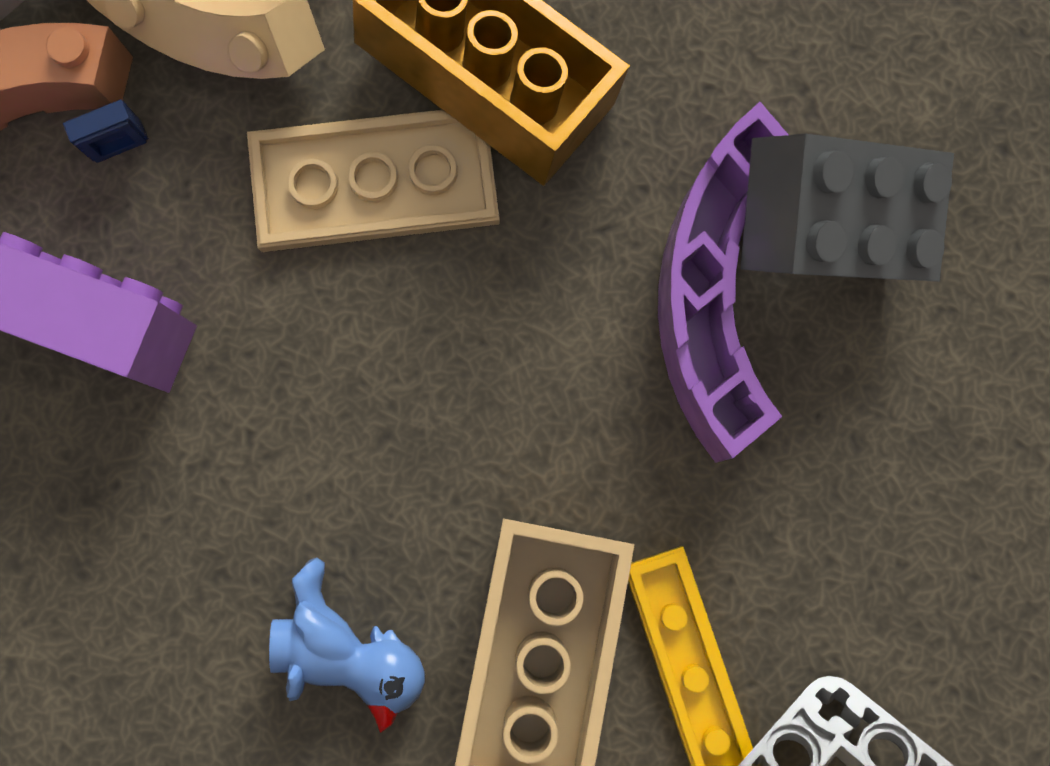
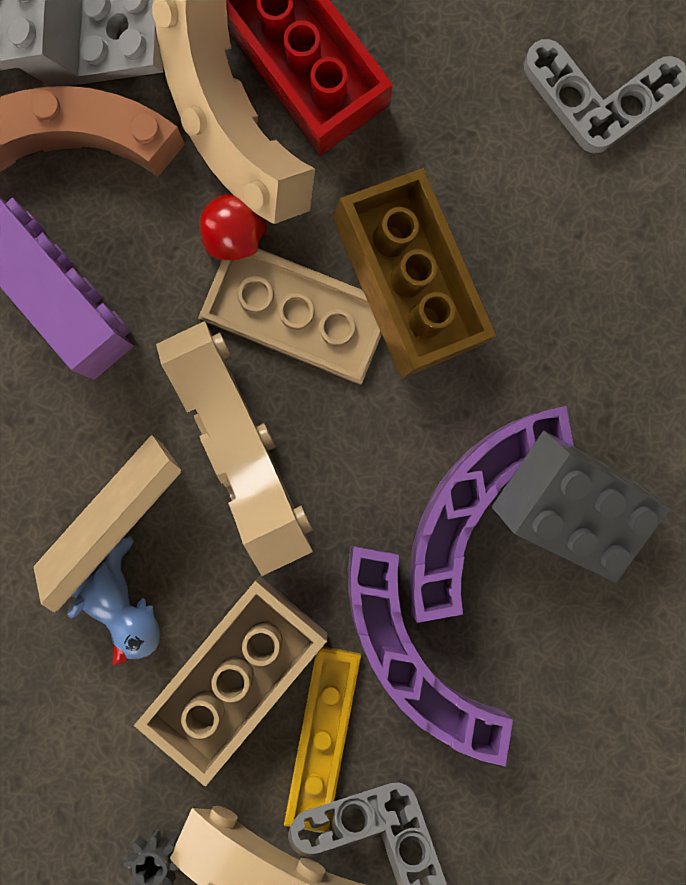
camera: 30 degrees right, 5 degrees up
dark blue tile [63,99,149,163] -> none
none -> tan tile [33,435,181,612]
none -> tan brick [156,321,313,576]
none -> red hair [200,193,267,261]
none -> medium lavender brick [348,545,513,767]

